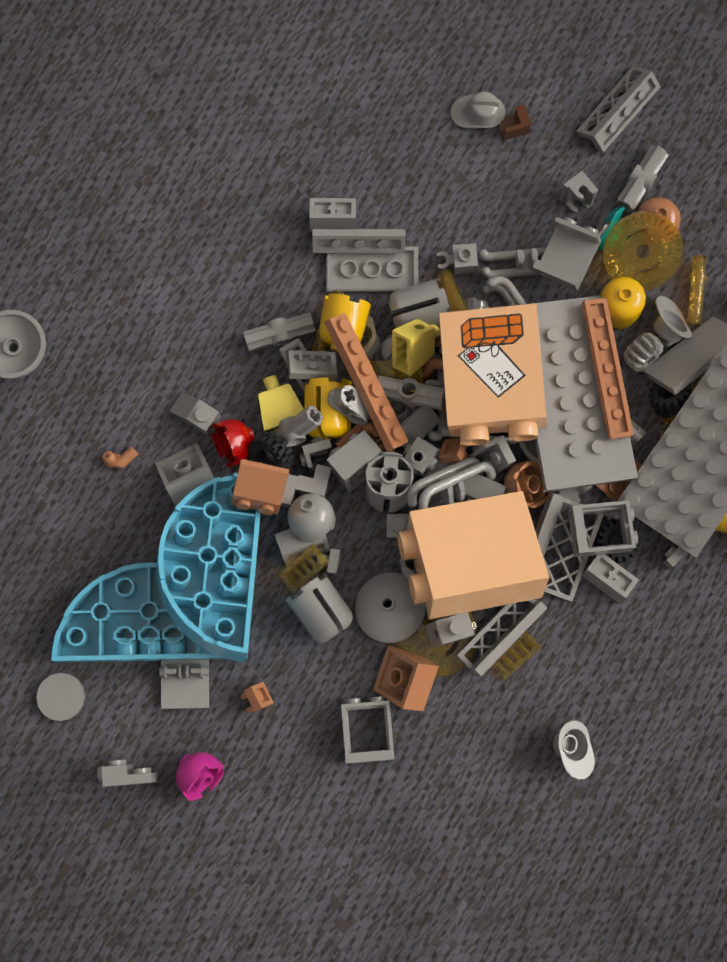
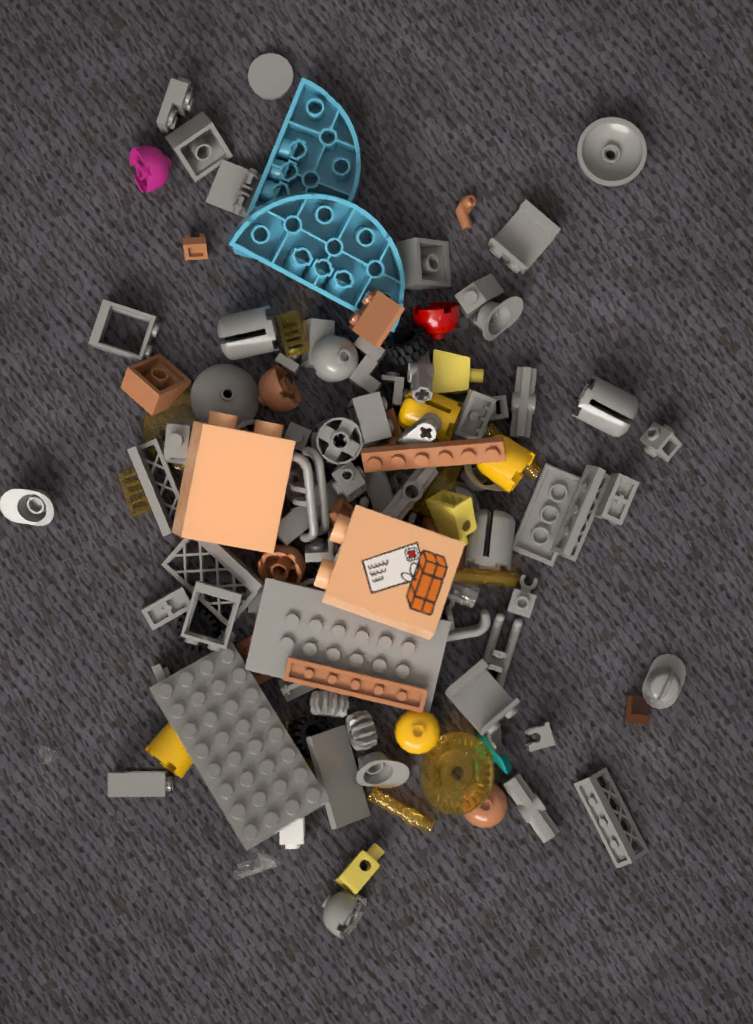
camera: 115 degrees right, 5 degrees up
none -> light grey slope [165,111,233,182]
none -> nougat cylinder [258,365,302,413]
none -> light grey gear [309,690,349,718]
none -> light grey piece [473,296,523,341]
none -> light grey panel [488,199,561,275]
none -> light grey cylinder [571,374,639,437]
none -> light grey brick [640,422,683,462]

